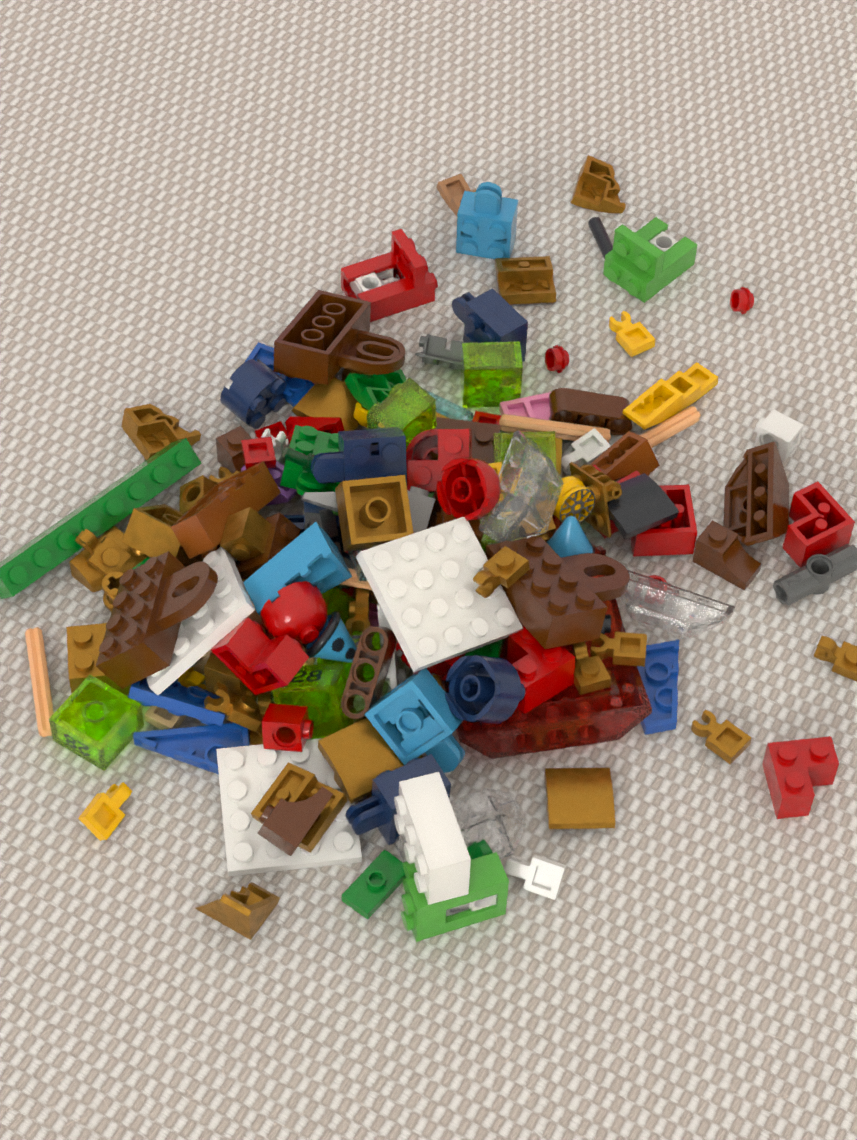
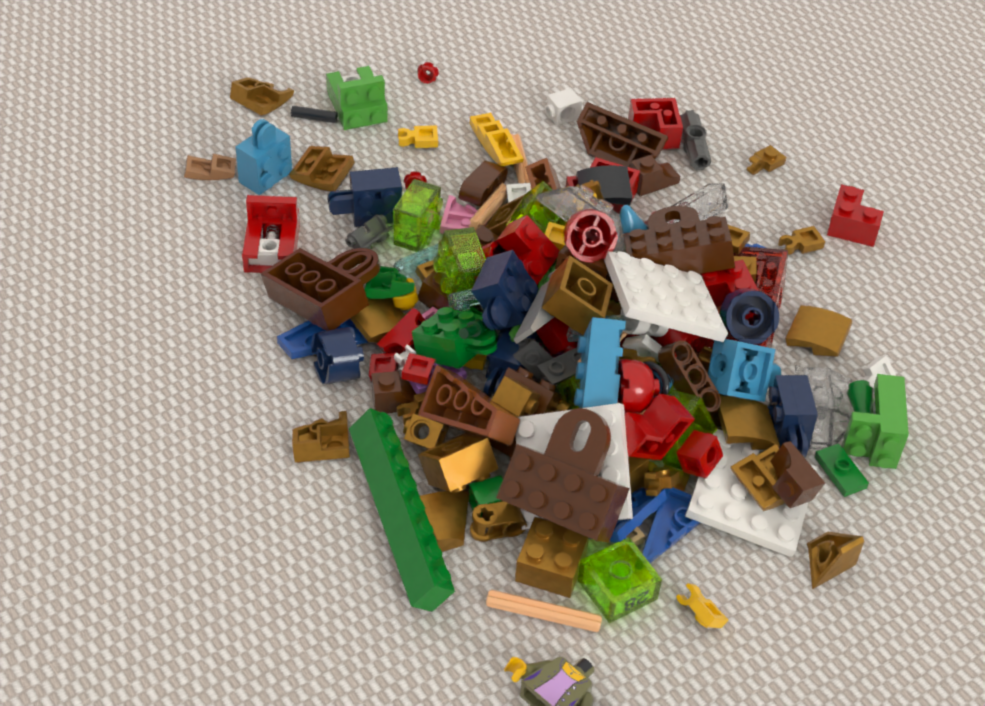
camera: 65 degrees left, 5 degrees down
pearl gold plate [75,529,131,576] -> none
white brick [394,772,471,905] -> none
pearl gold plate [473,546,530,598] -> none

